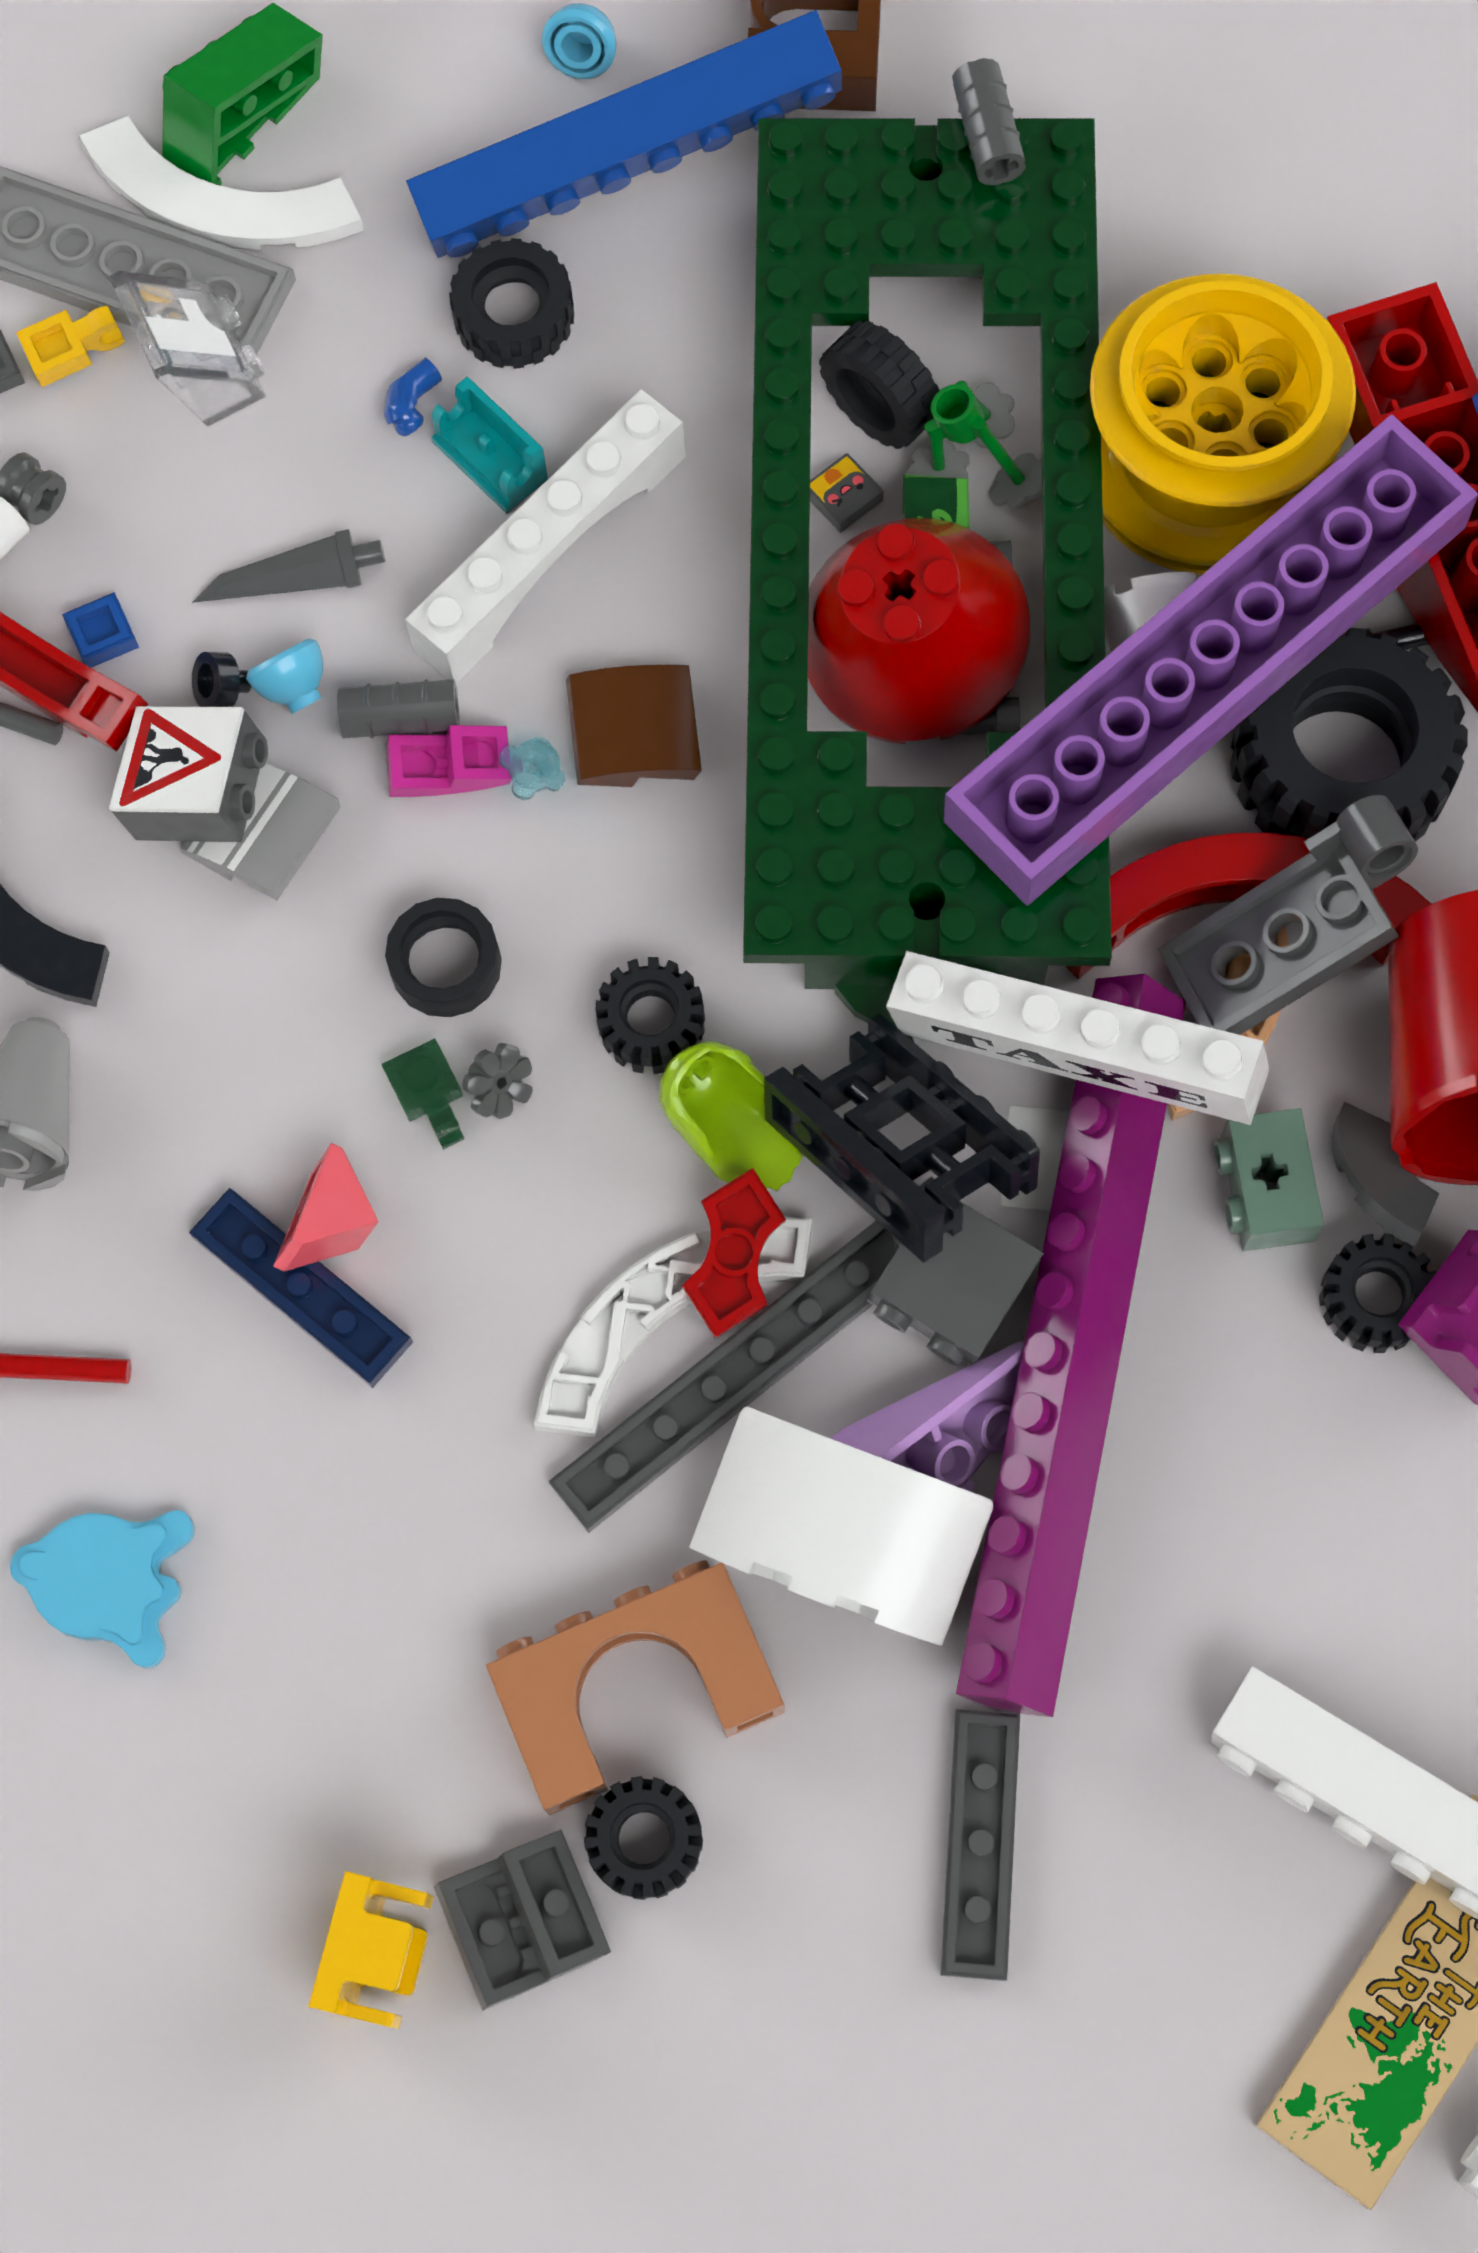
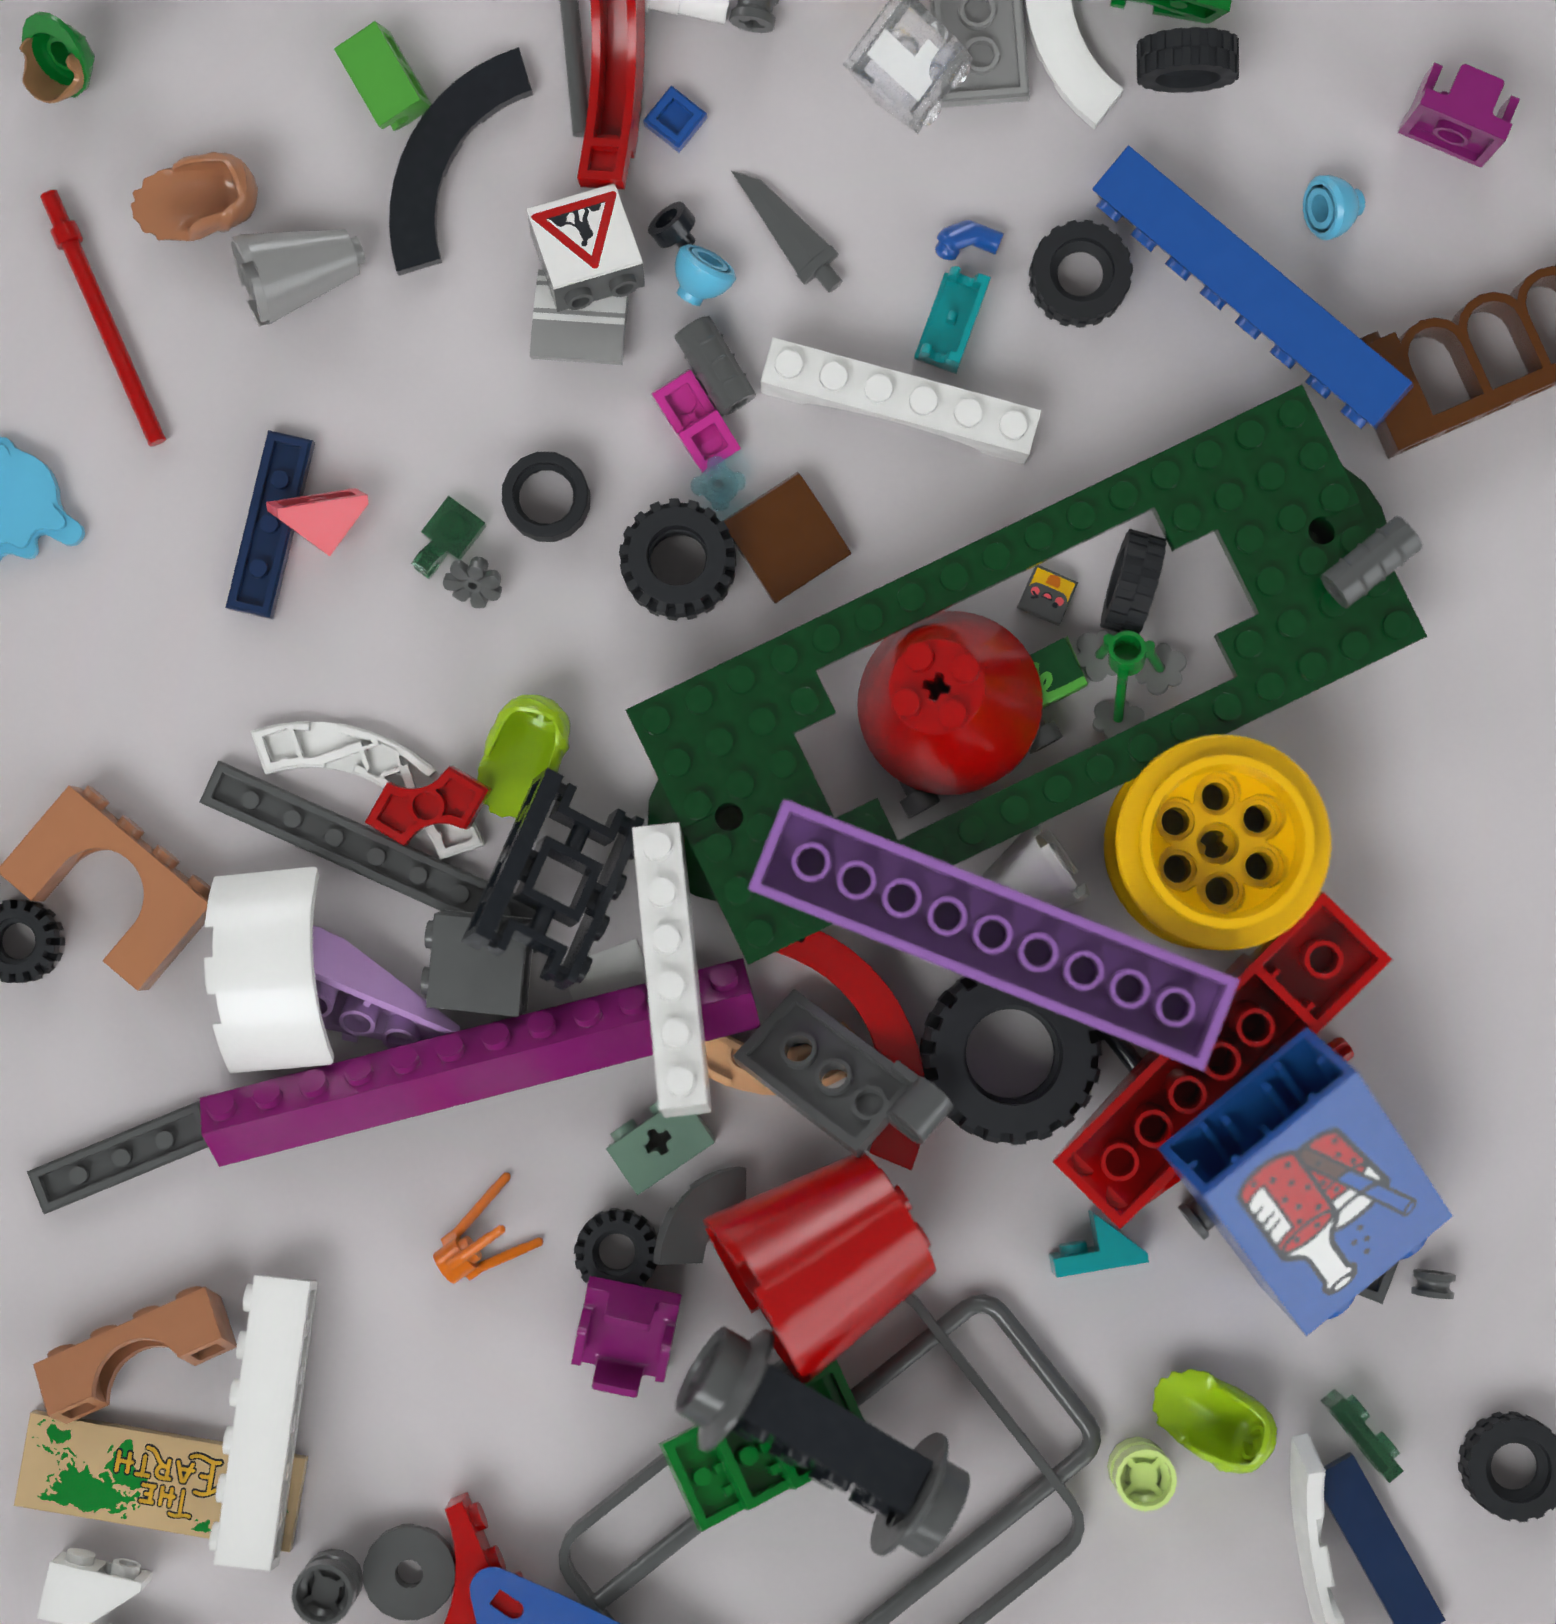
camera: 60 degrees right, 15 degrees up
black tyre [595,957,705,1074] -> none
none -> nougat arch [33,1286,237,1424]
none -> orange plant [433,1172,544,1284]
none -> black tyre [619,498,736,621]
none -> black tyre [1136,27,1239,93]

